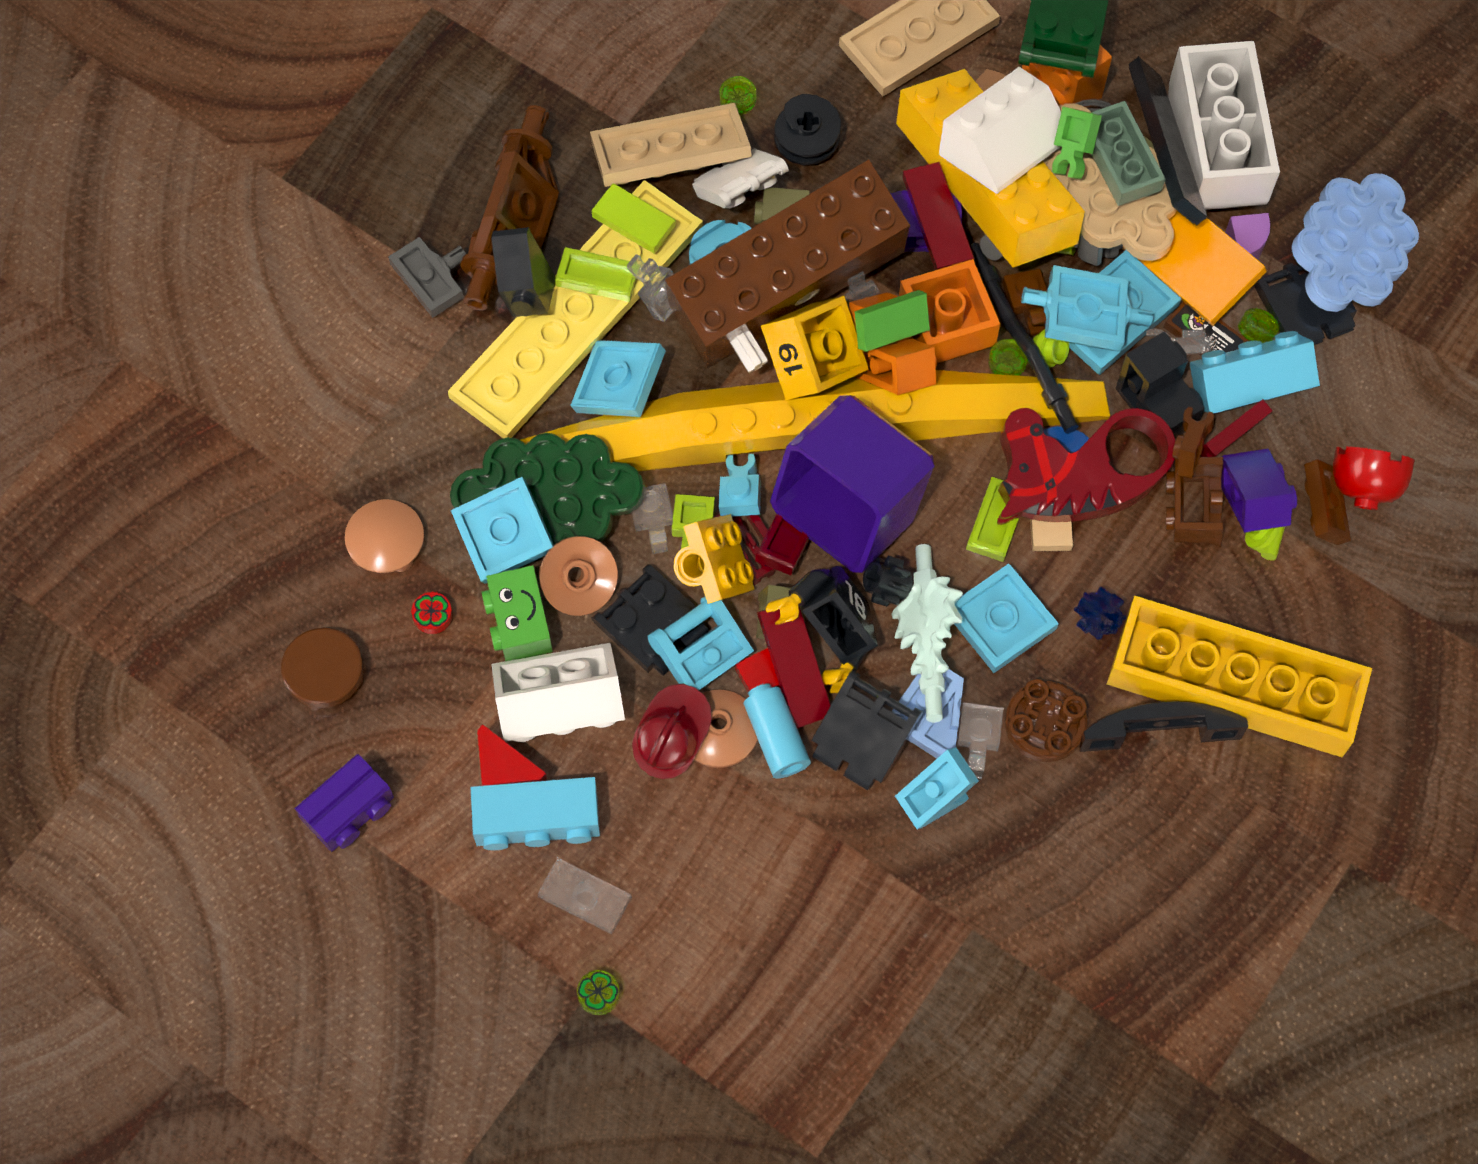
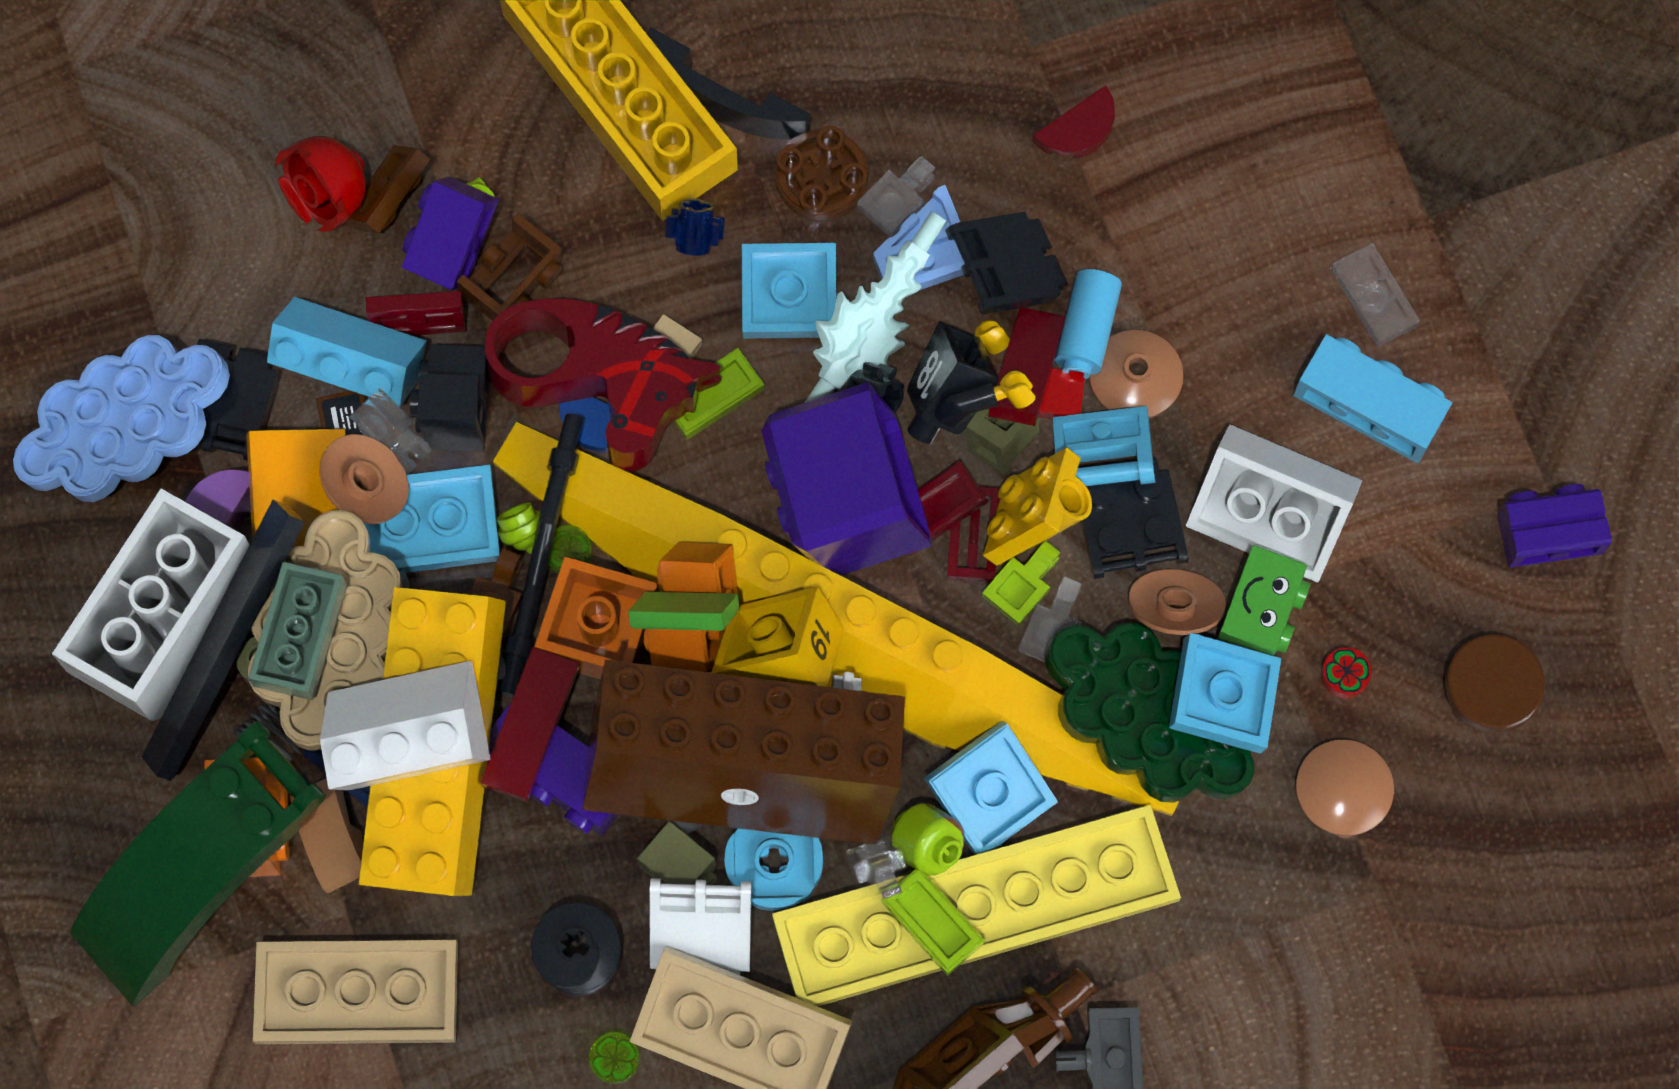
camera: 145 degrees left, 5 degrees up
red slope [477,724,547,786] -> none
black slope [491,227,556,317] -> none
tile [577,970,620,1015] -> none
lime tile [592,183,676,254] -> none
dark red piece [632,684,712,779] -> none
medium azure plate [719,454,761,517] -> none
medium azure slope [895,747,979,830] -> none
medium azure plate [1021,265,1153,351] -> none
bright green plate [1052,107,1102,179] -> none
reddish brown plate [1172,407,1214,479] -> none
clear neon green tile [1238,308,1279,343] -> none
none -> nougat dish [319,434,409,524]
none -> lime head [892,803,965,876]
none -> dark red tile [1032,85,1115,158]

